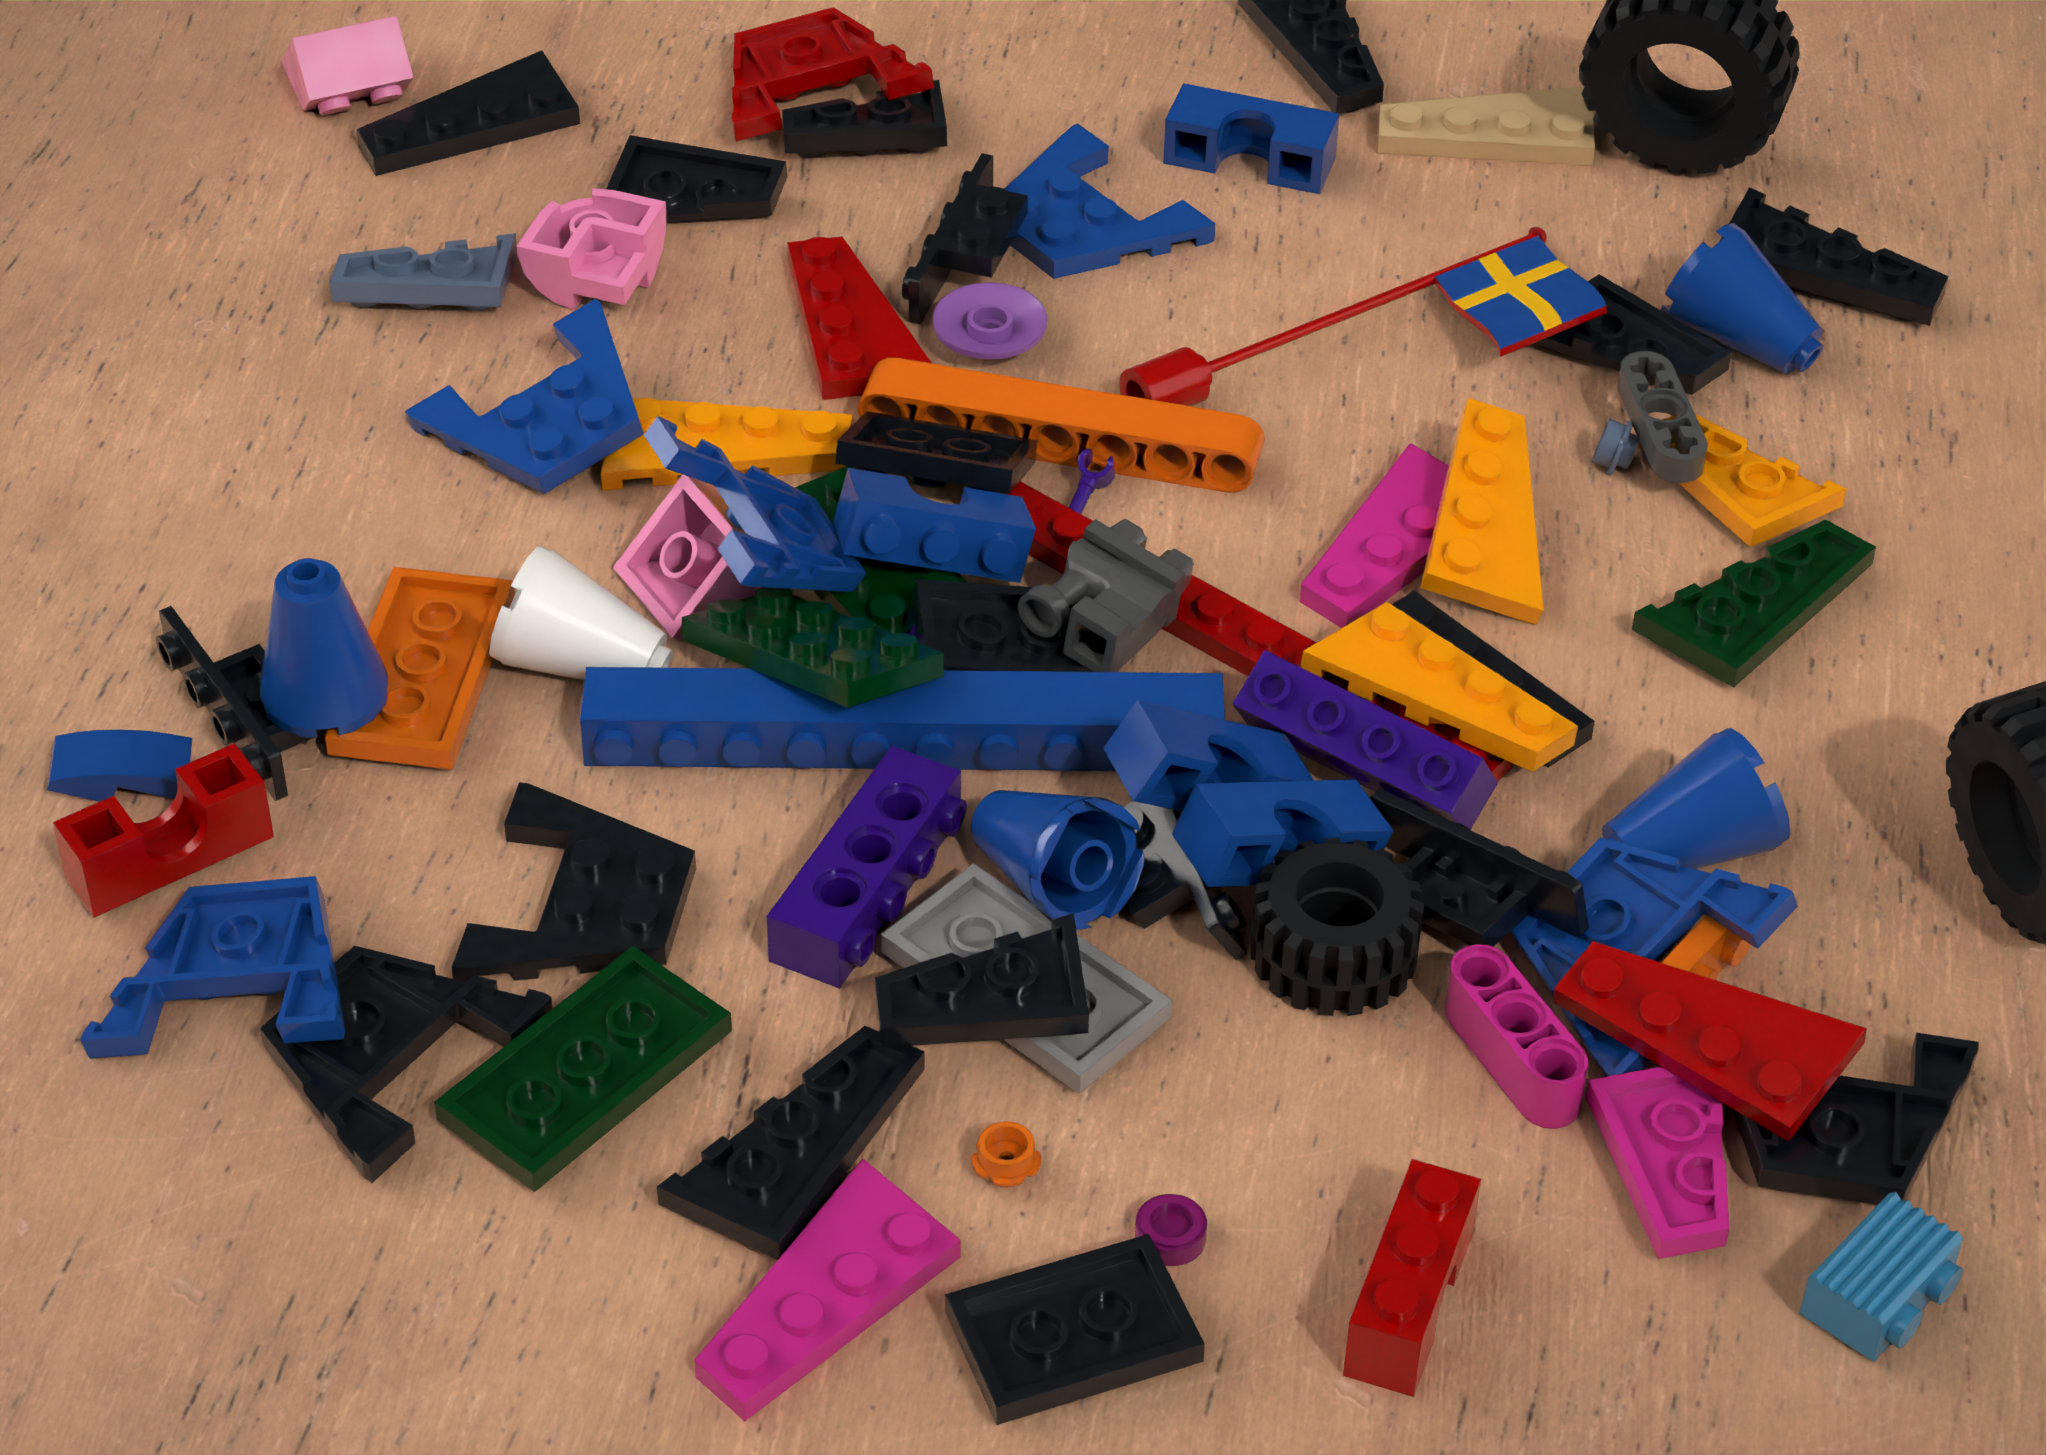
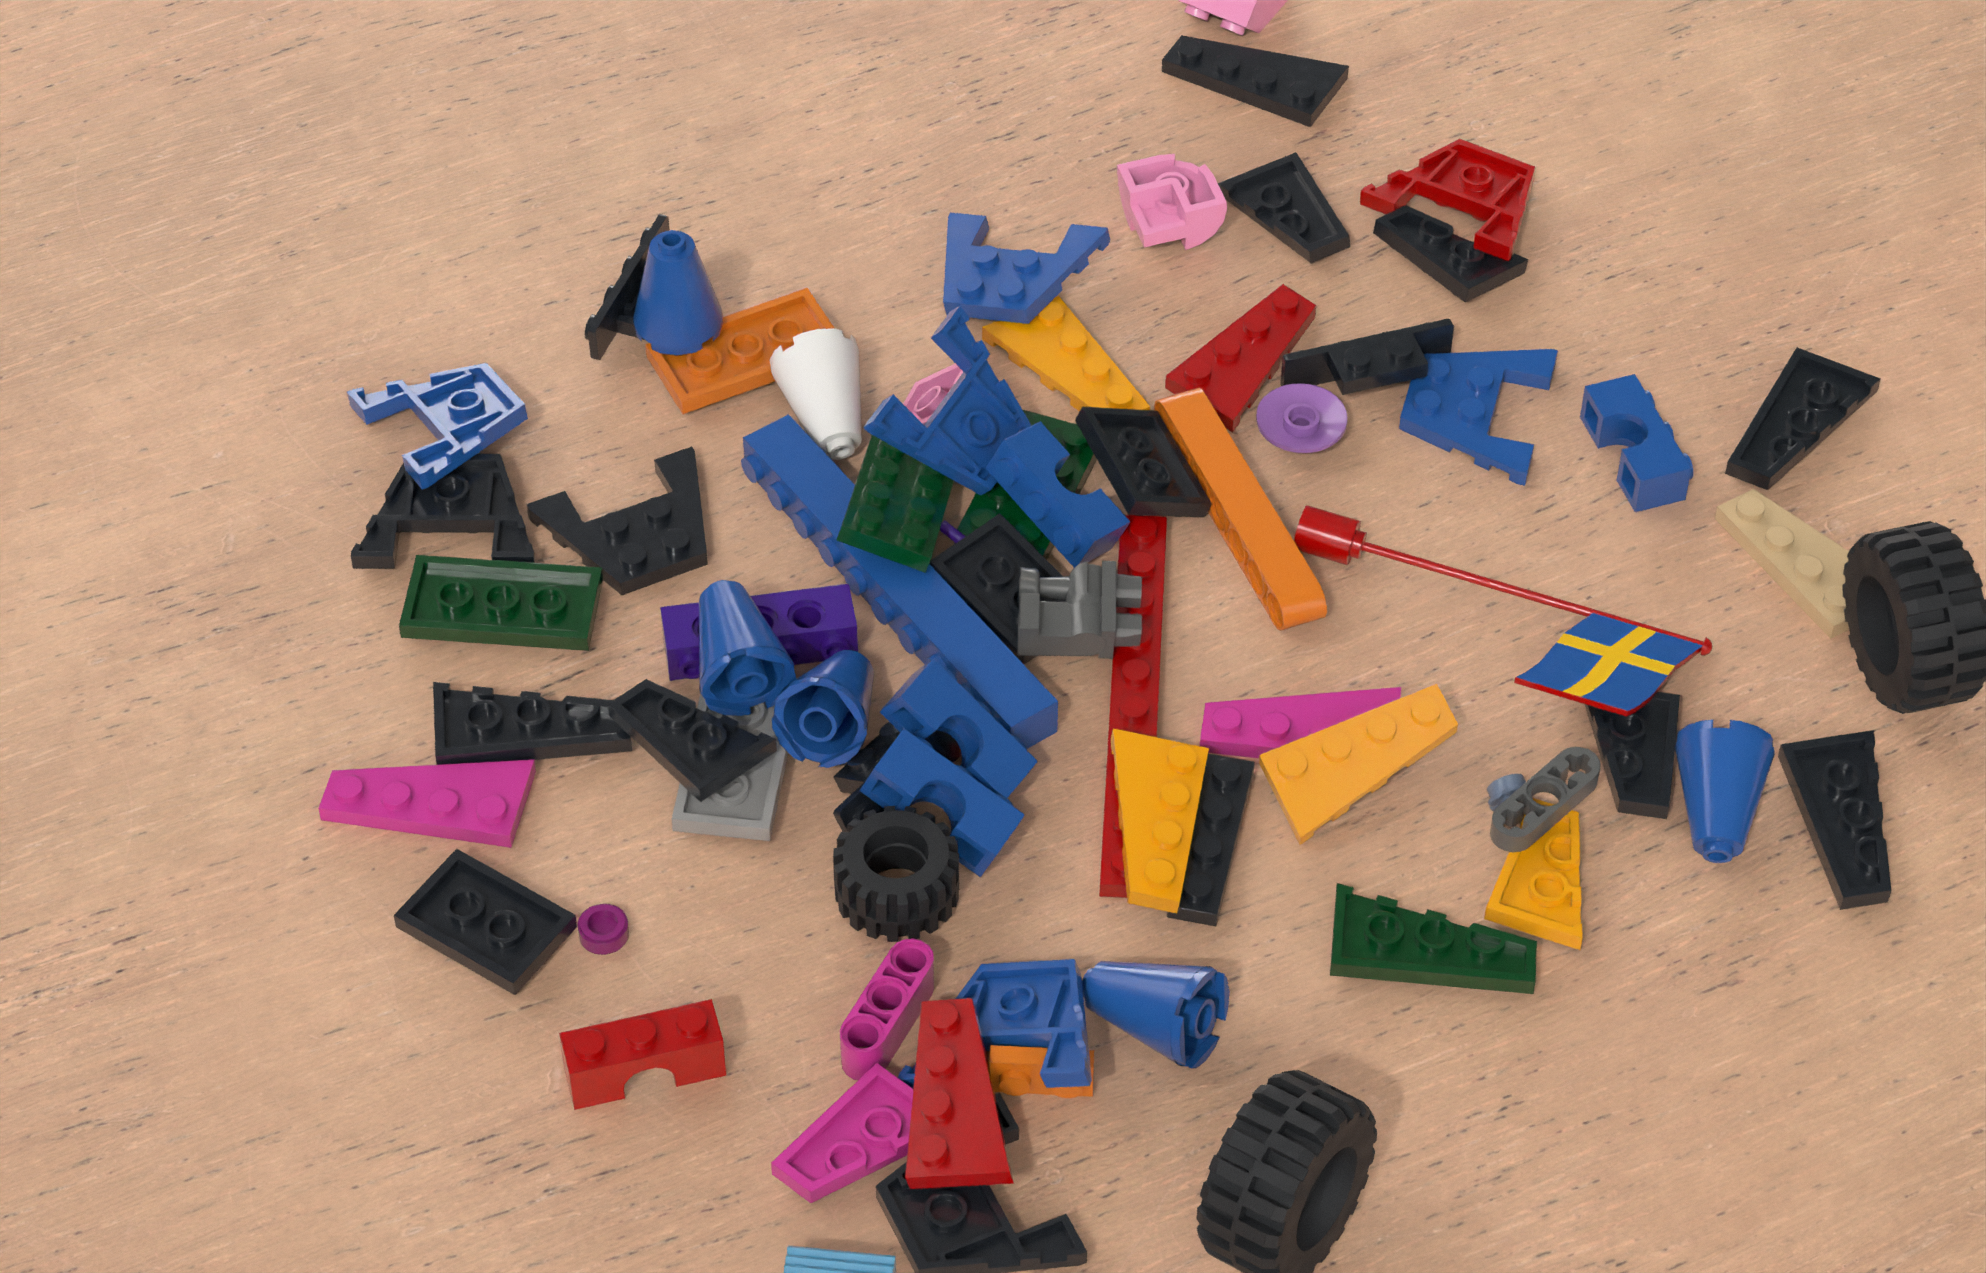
camera: 55 degrees right, 5 degrees up
blue slope [47,729,192,802] -> none
red arch [53,743,274,917] -> none
sand blue wing [330,233,517,311] -> none
orange plate [971,1121,1041,1187] -> none
dark purple hand [1069,449,1116,514] -> none
dark purple brick [1232,650,1498,830] -> none
black bracket [1369,789,1589,947] -> none
none -> blue cone [699,580,796,716]

